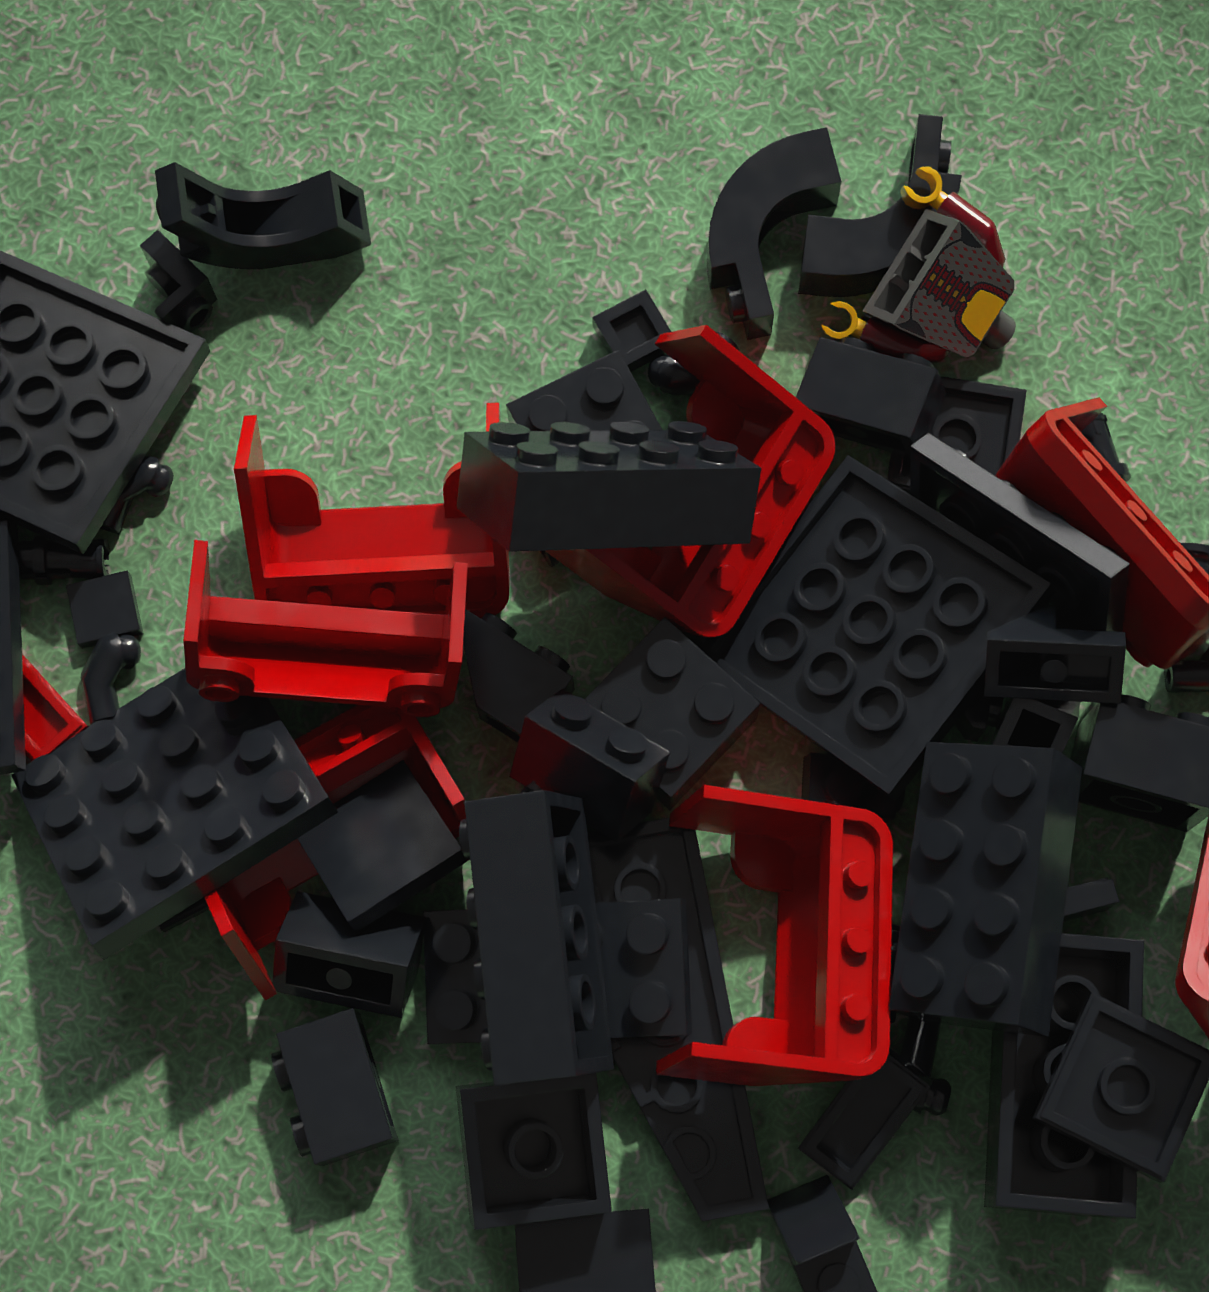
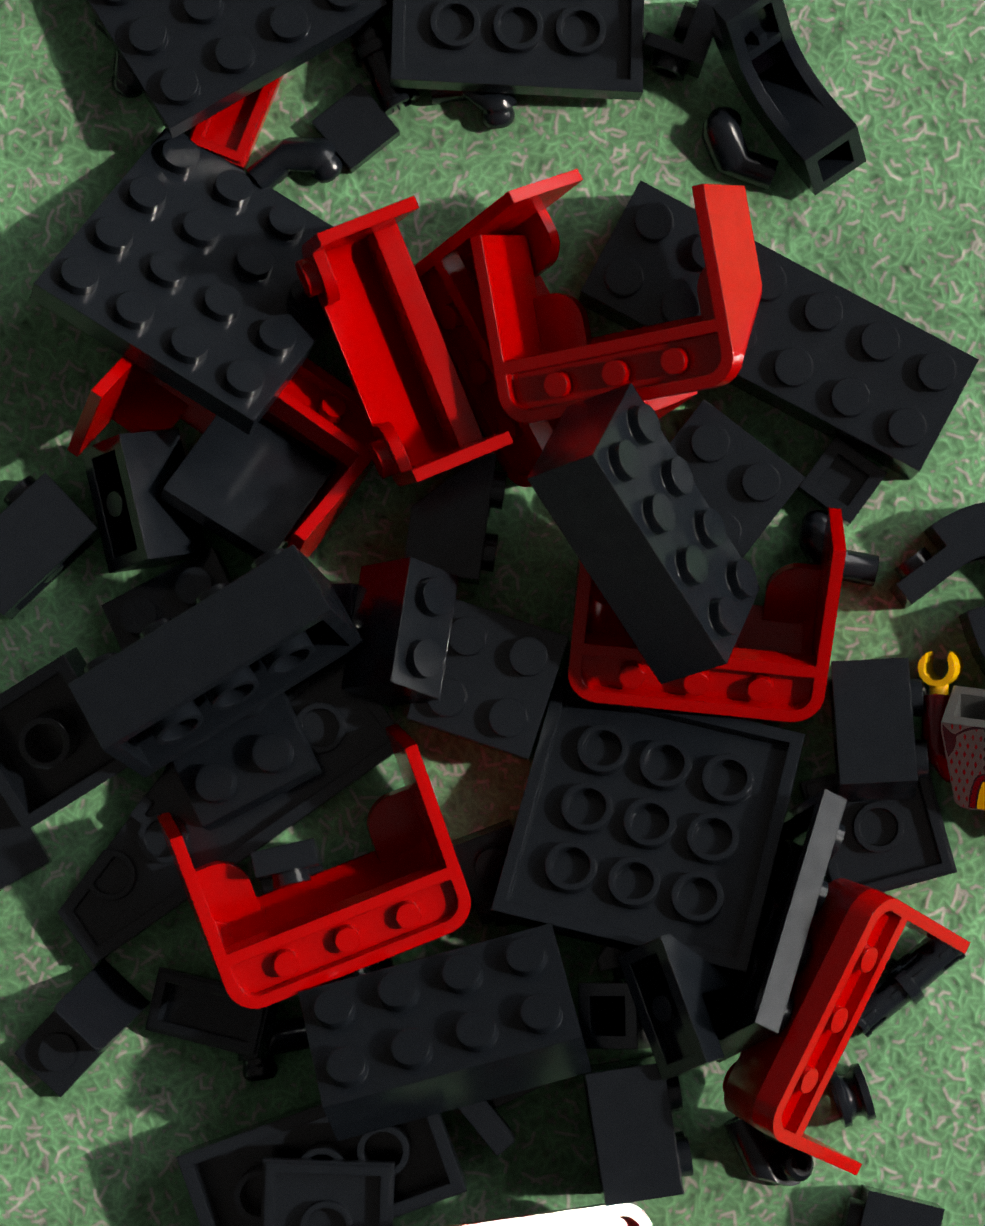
camera: 60 degrees right, 10 degrees up
none -> black bracket [250,838,324,894]
none -> red windscreen [470,184,762,423]
none -> black brick [579,180,979,480]
none -> black arm [702,106,779,190]

